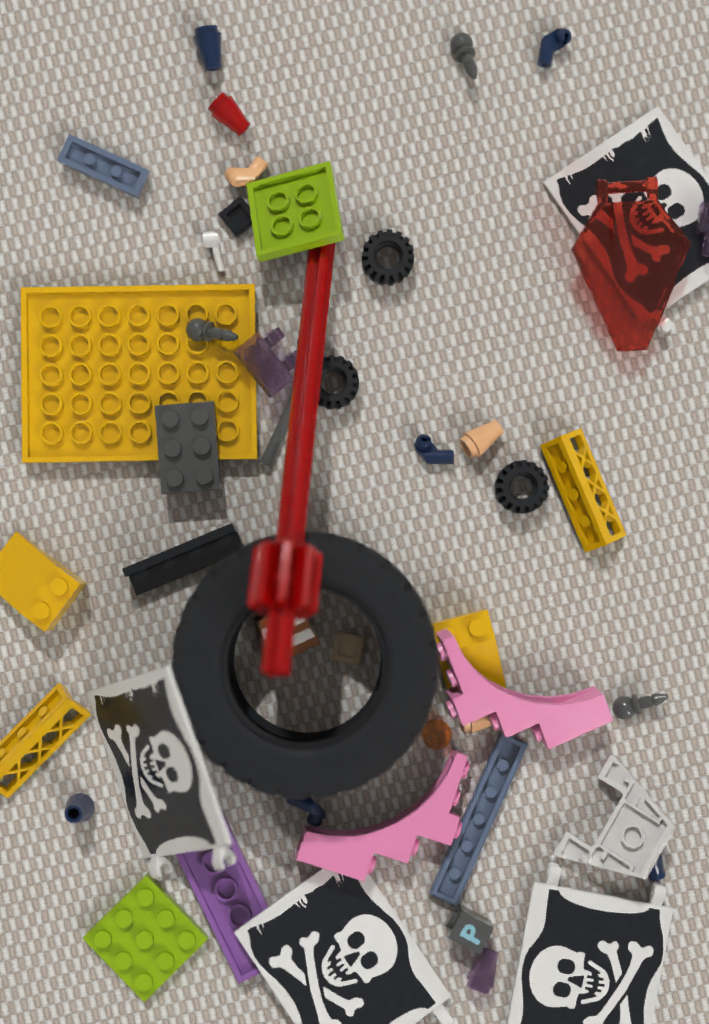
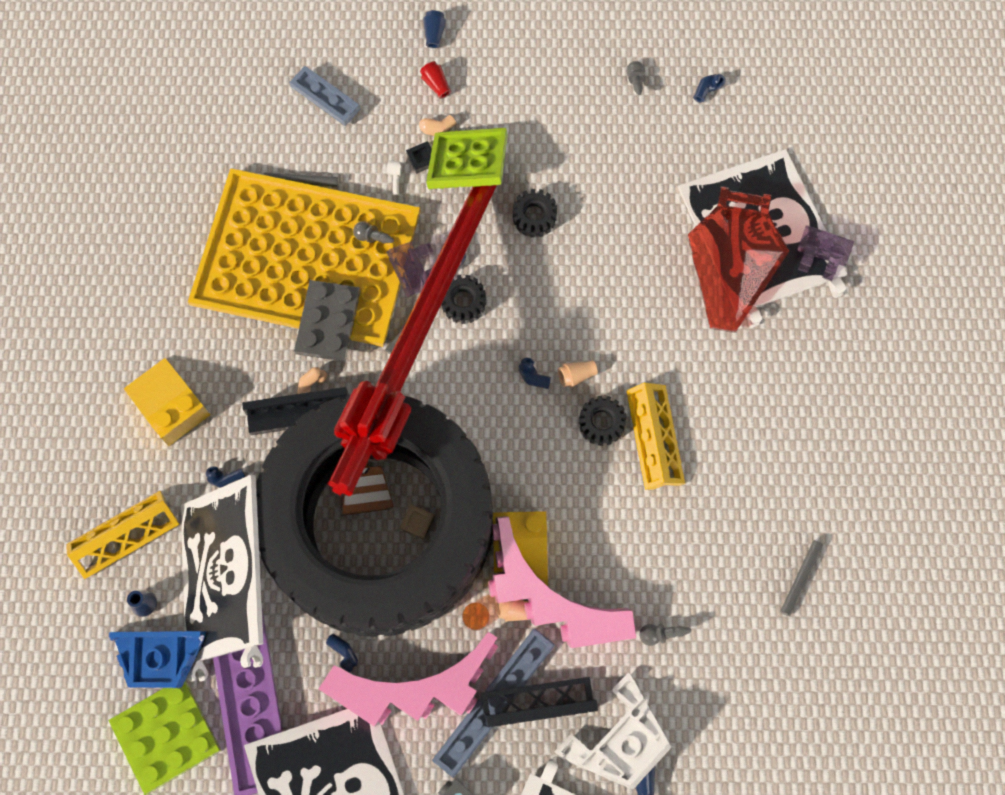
camera: 20 degrees right, 15 degrees down
none -> blue wing [109,631,206,688]
none -> dark blue arm [206,466,246,488]
none -> dark grey bar [264,172,338,187]
none -> light nougat arm [297,367,327,394]
none -> black fence [481,677,598,727]

